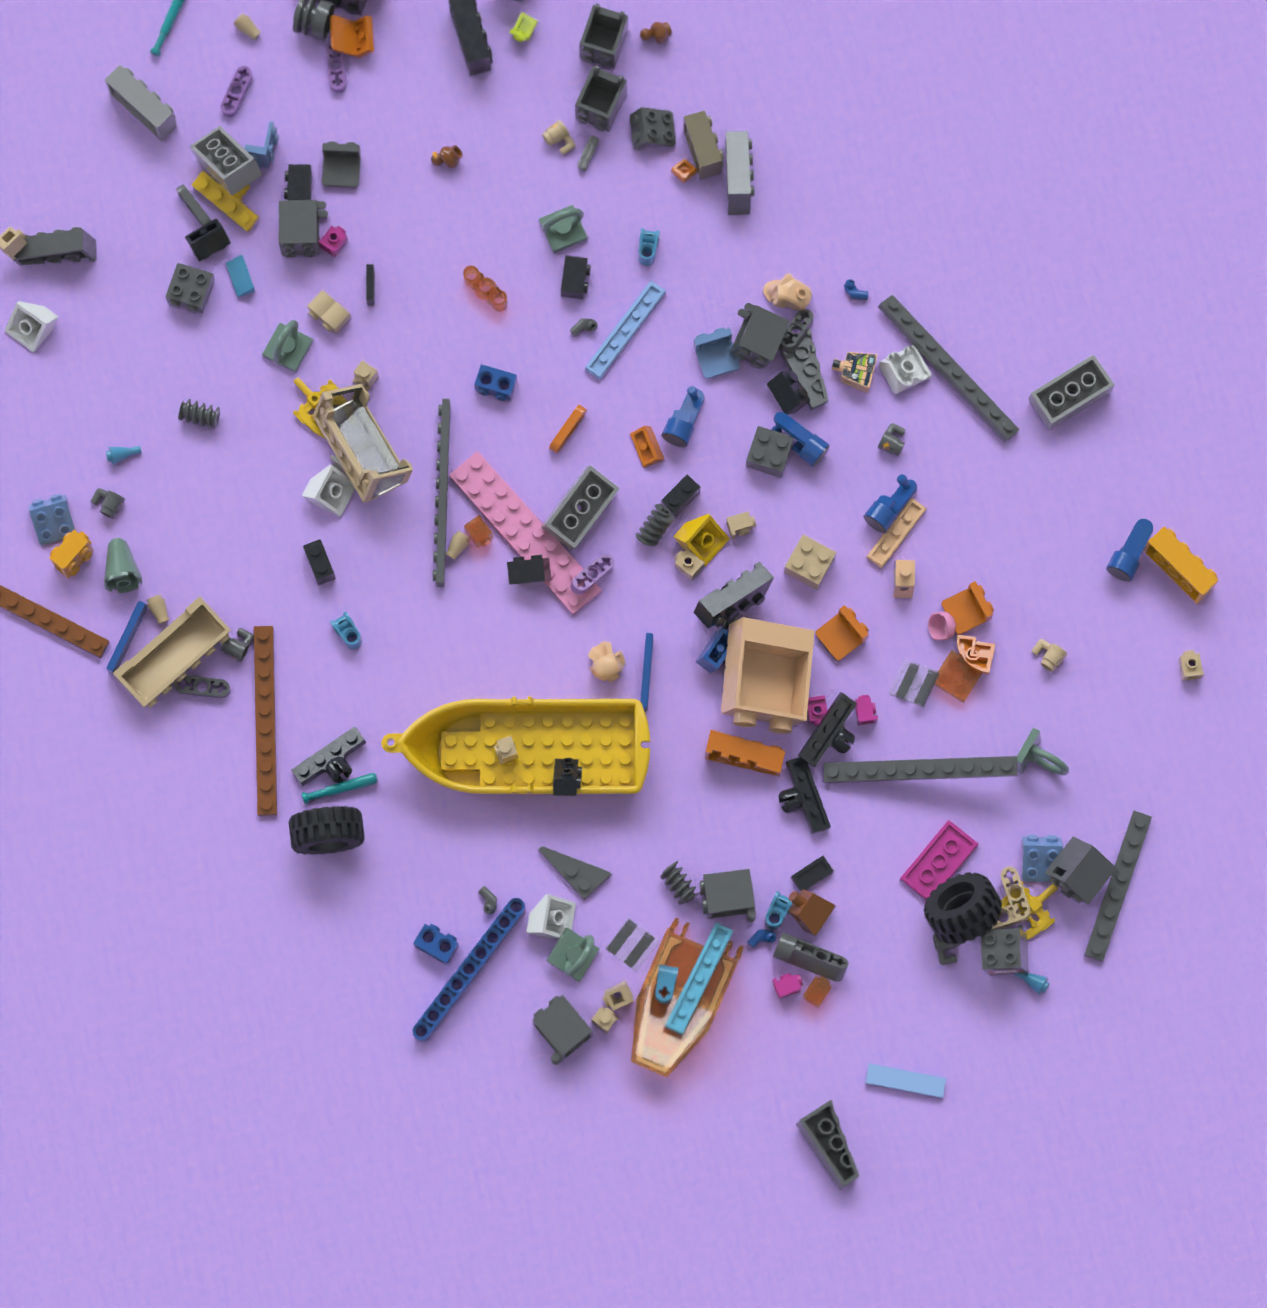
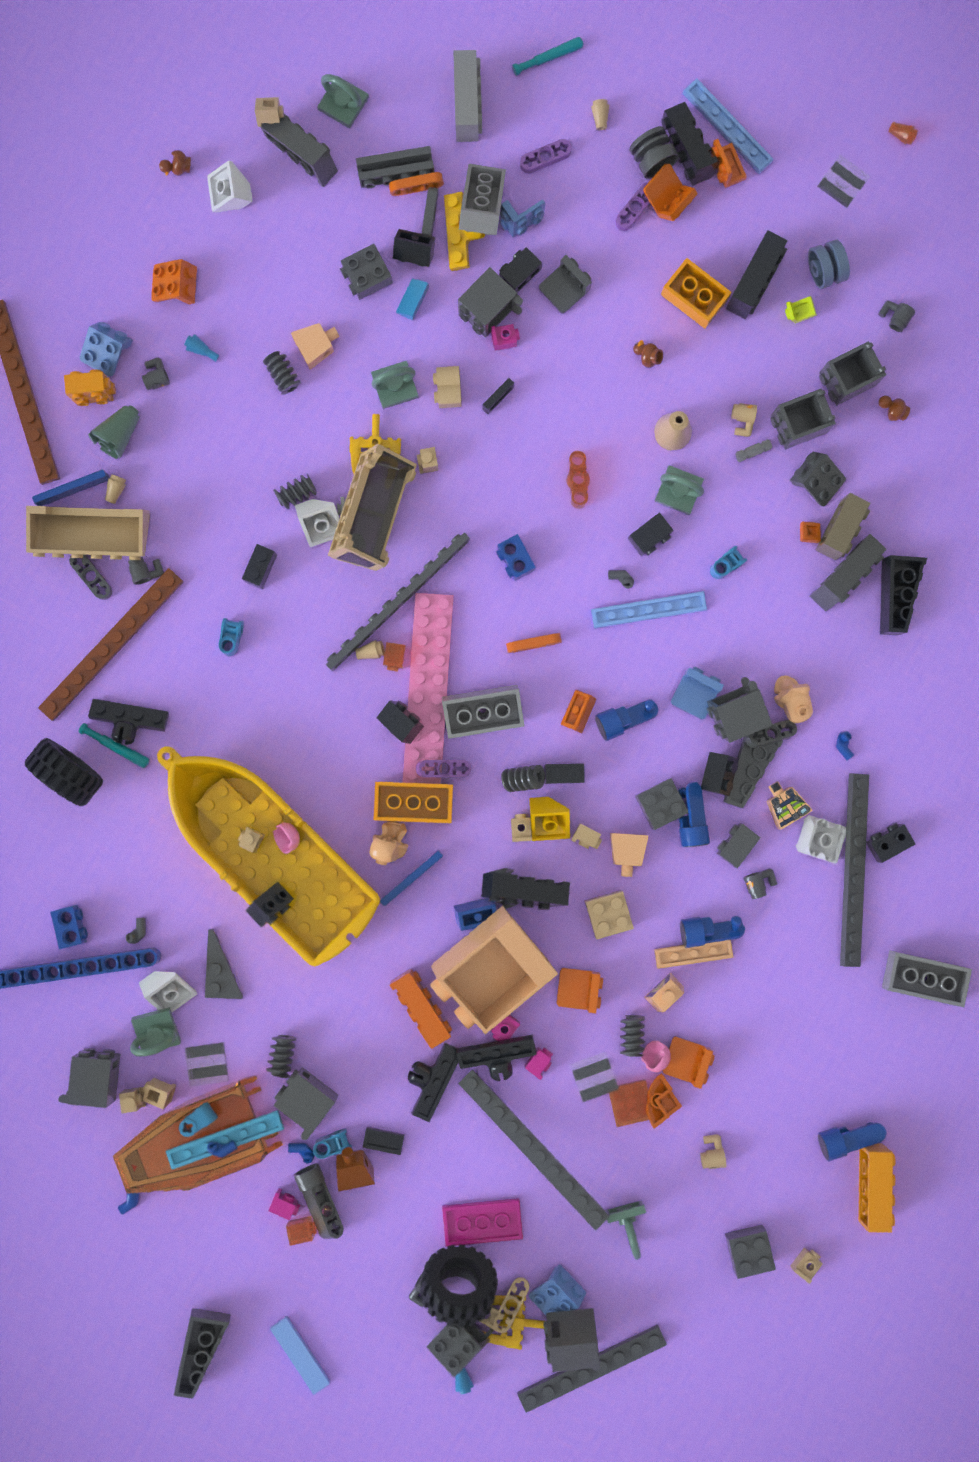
camera: 40 degrees right, 10 degrees up
none -> blue arm [118,1187,140,1215]
none -> orange bracket [151,259,197,304]
none -> blue arm [207,1140,238,1158]
none -> dark grey piece [273,473,317,509]
none -> bright pink hair [273,822,300,854]
none -> light nougat torso [291,323,340,370]
none -> sand green tile [317,74,369,129]
none -> dark grey brick [356,146,434,189]
none -> light orange brick [374,782,453,823]
none -> orange beam [389,172,444,196]
none -> light nougat torso [610,833,648,877]
none -> dark grey piece [620,1015,645,1057]
none -> tan cone [654,411,692,451]
none -> light orange brick [661,258,732,329]
none -> dark grey brick [716,823,761,868]
none -> dark grey brick [725,1225,776,1279]
none -> black brick [866,822,916,863]
none -> black wedge [880,555,927,636]

